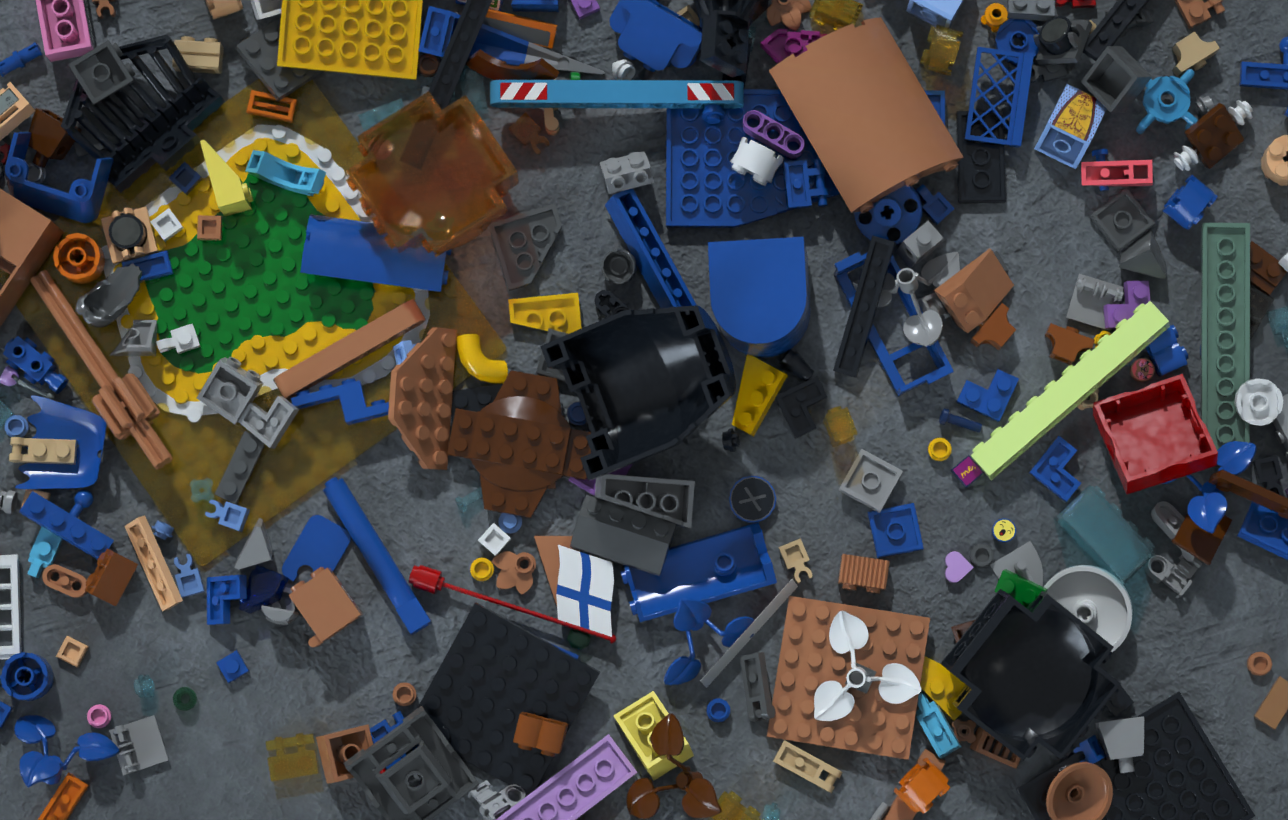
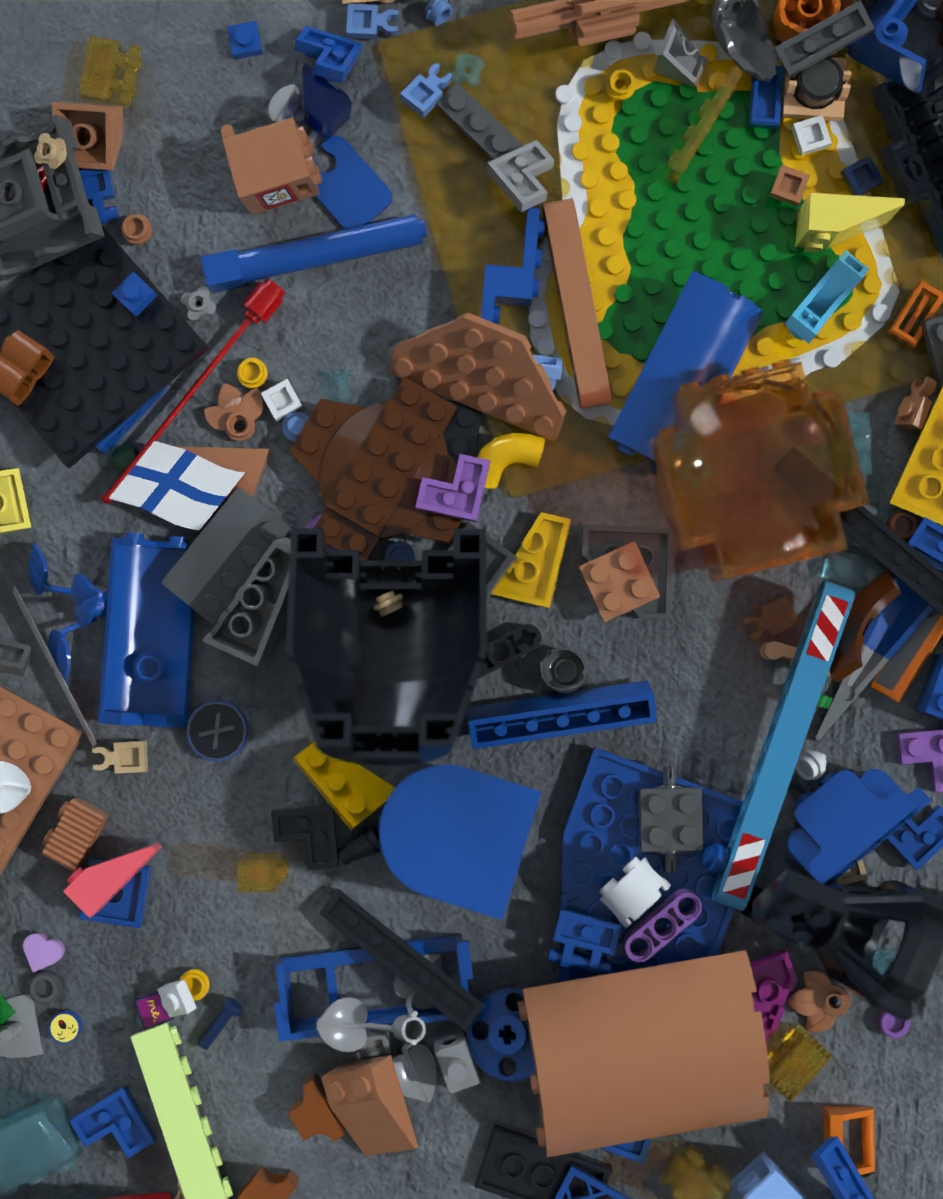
camera: 105 degrees right, 5 degrees up
white plate [156,323,201,354] -> none
light grey plate [197,357,264,424] -> none
light grey slope [234,518,273,570] -> none
light grey plate [600,151,654,194] -> none
black plate [722,428,740,452] -> none
light grey plate [839,449,903,513] -> none
blue plate [916,184,955,225] -> none
blue plate [956,369,1019,422] -> none
none -> tan plate [34,133,67,169]
none -> coral slope [63,843,162,918]
none -> blue plate [112,272,158,317]
none -> white plate [157,979,197,1018]
none -> light grey plate [181,286,216,321]
none -> tan plate [373,590,403,617]
none -> medium lavender plate [415,454,490,523]
none -> nougat plate [578,541,660,623]
none -> yellow plate [606,69,636,101]
none -> dark grey plate [638,766,703,873]
none -> clear yellow plate [667,66,744,184]
none -> dark grey plate [774,0,874,78]
none -> nougat plate [894,377,937,429]

